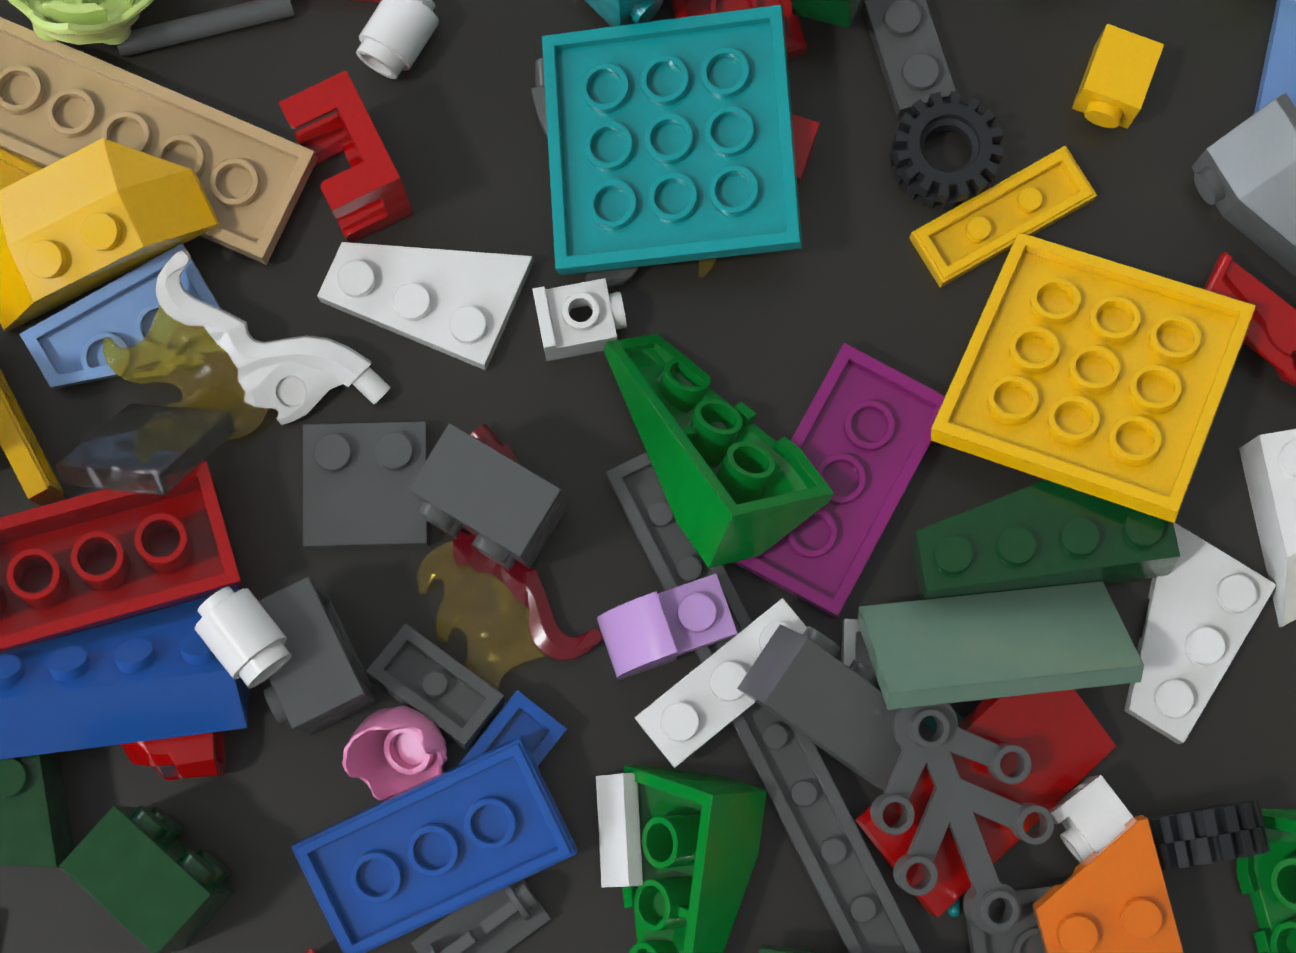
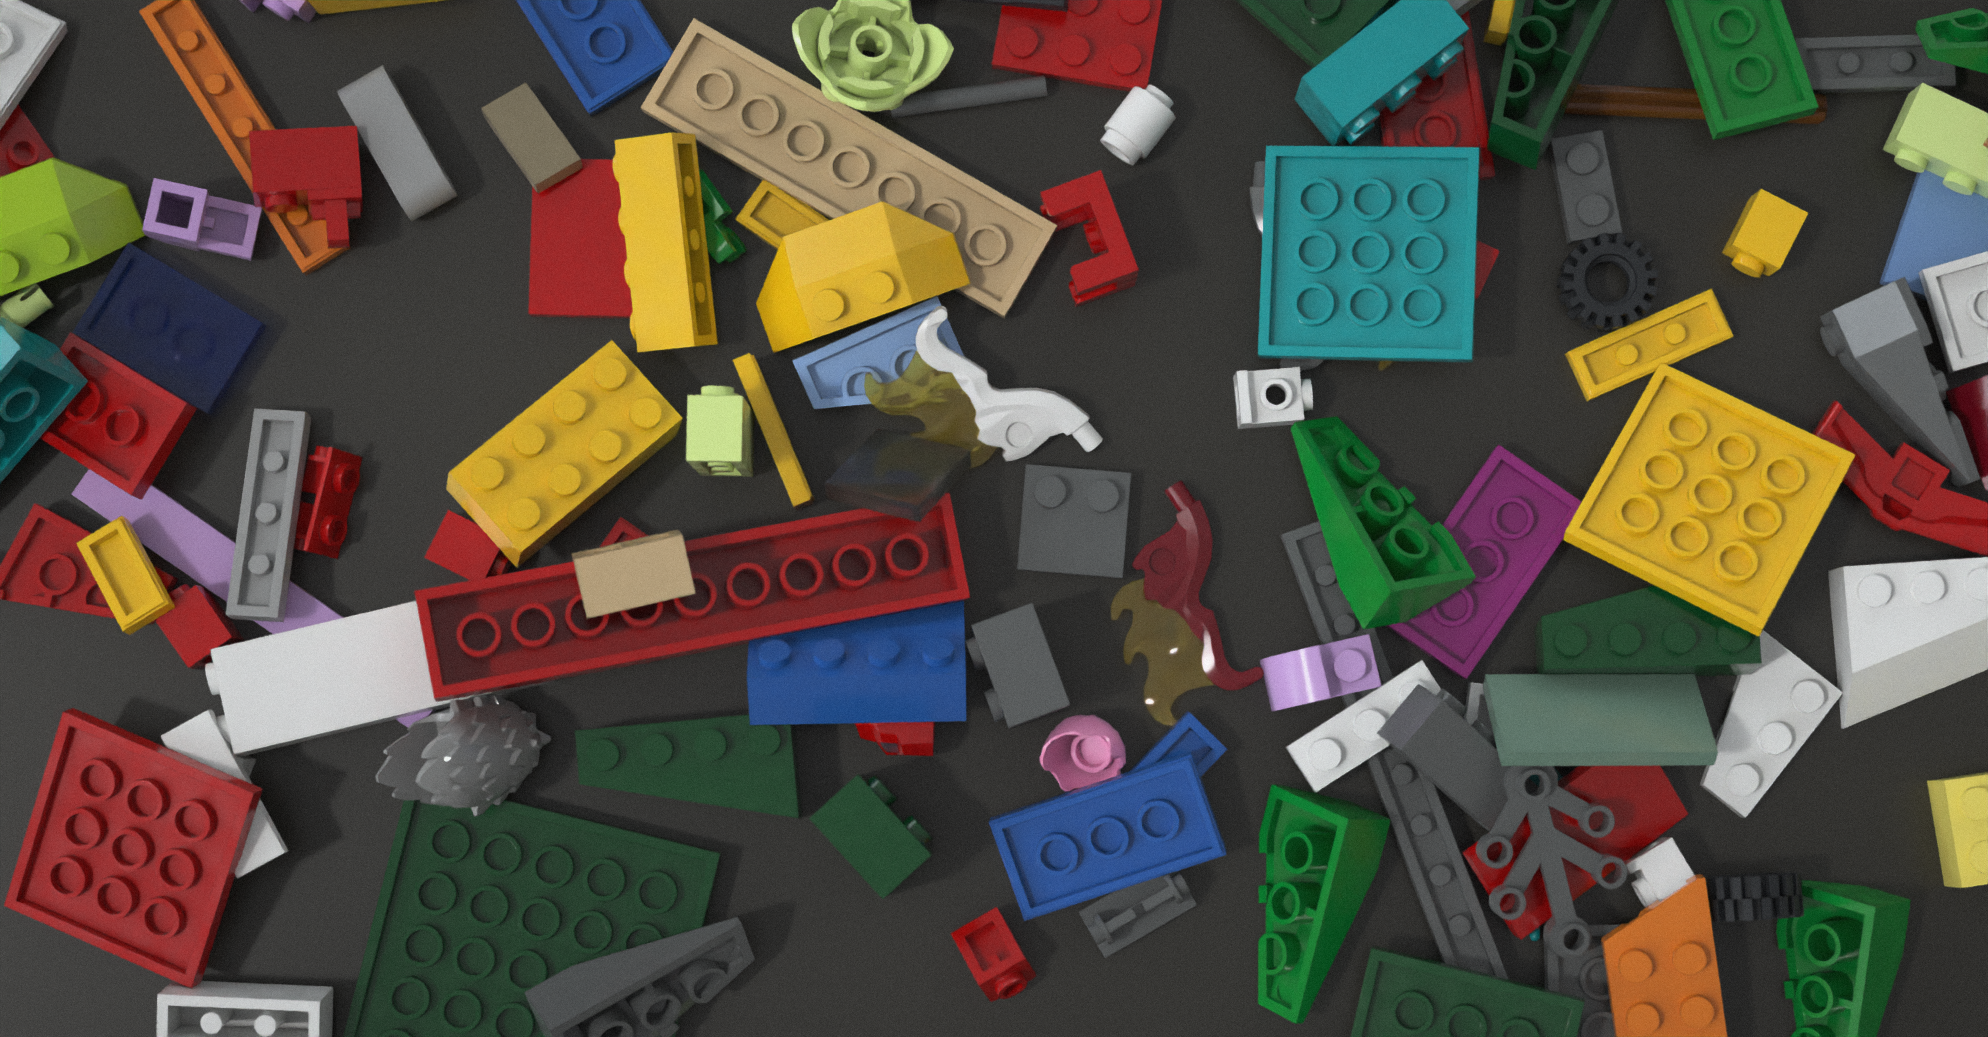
camera: 10 degrees right, 5 degrees up
white brick [195,587,292,688] -> none
white wing [317,242,534,370] -> none
dark grey plate [366,623,505,751] -> none
dark grey brick [408,423,568,570] -> none
white piece [596,773,643,888] -> none

